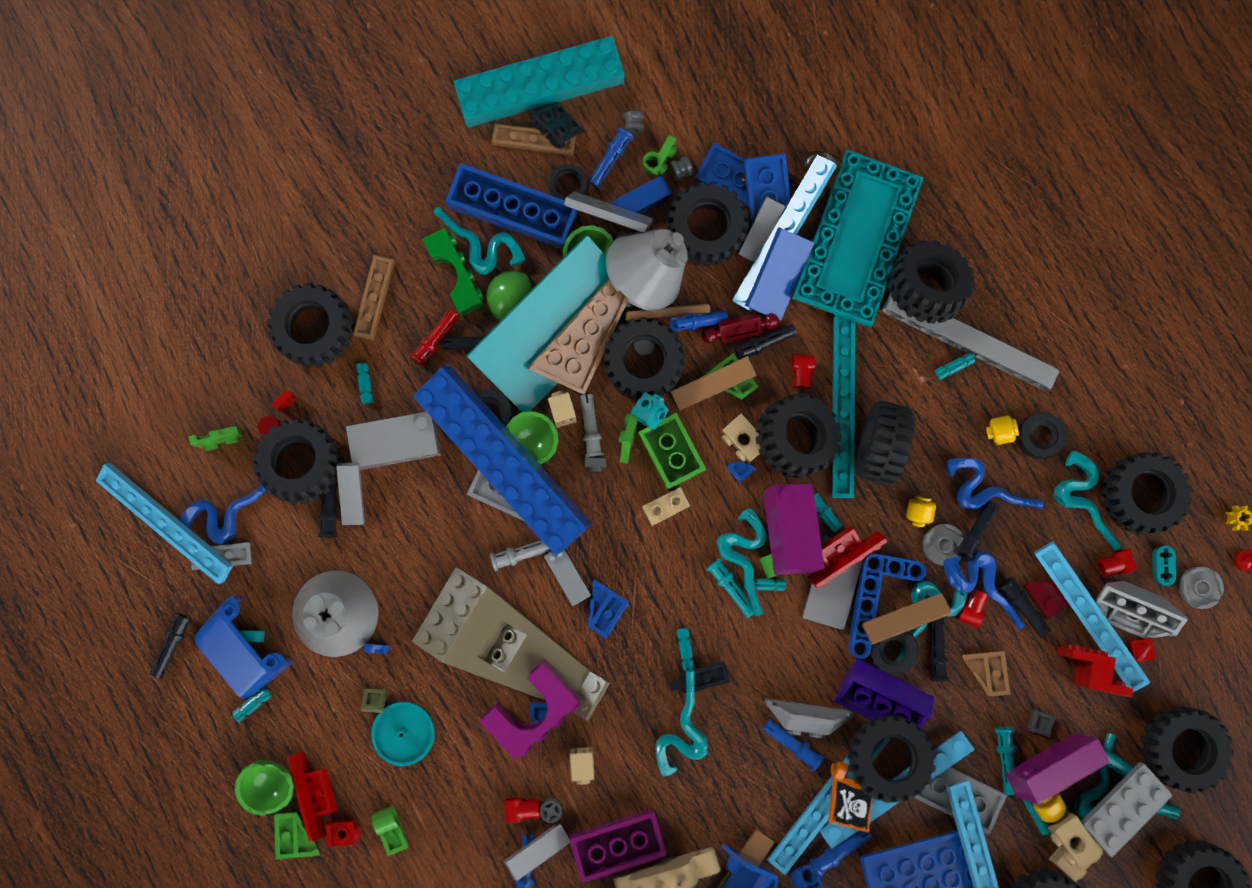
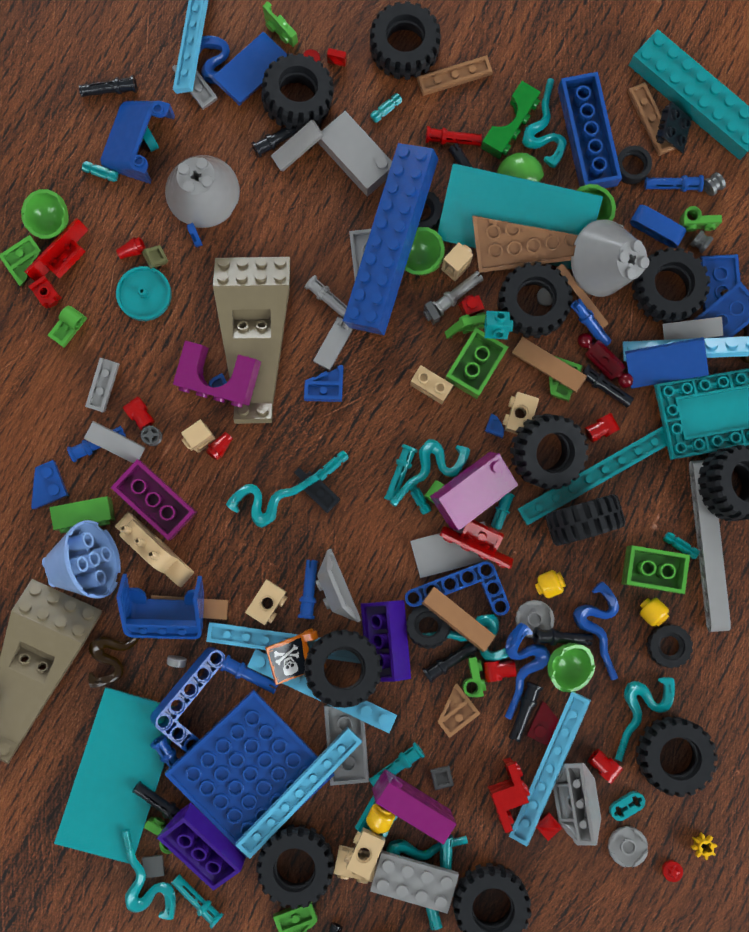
camera: 65 degrees right, 0 degrees up
light grey tile [564,192,653,232] -> none
none -> light grey hinge [85,358,120,412]
none -> red cone [116,237,146,260]
none -> red cone [205,432,233,460]
none -> blue tile [212,31,287,106]
none -> tan brick [245,579,288,625]
none -> red brick [458,295,485,317]
none -> bright green plate [462,656,486,698]
none -> bright green cylinder [547,643,596,692]
none -> bright green brick [621,545,690,594]

